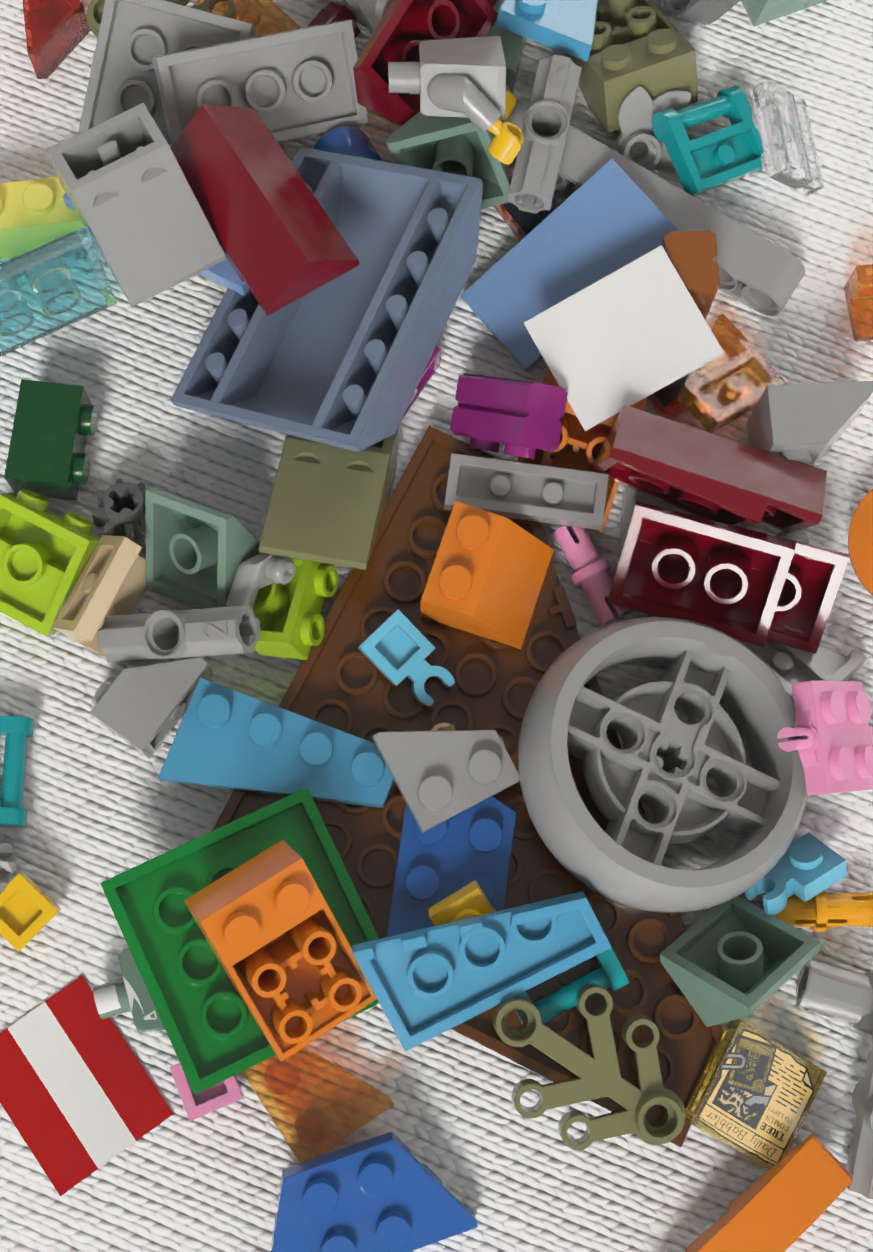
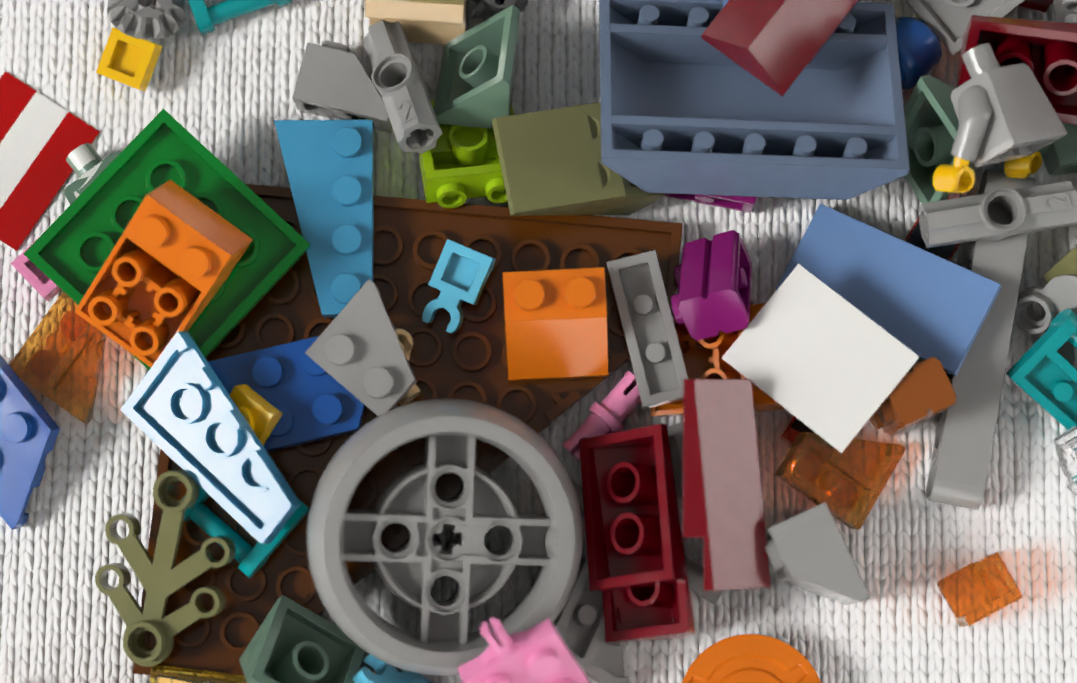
camera: 75 degrees right, 5 degrees up
light grey arm [225,553,296,608] -> none

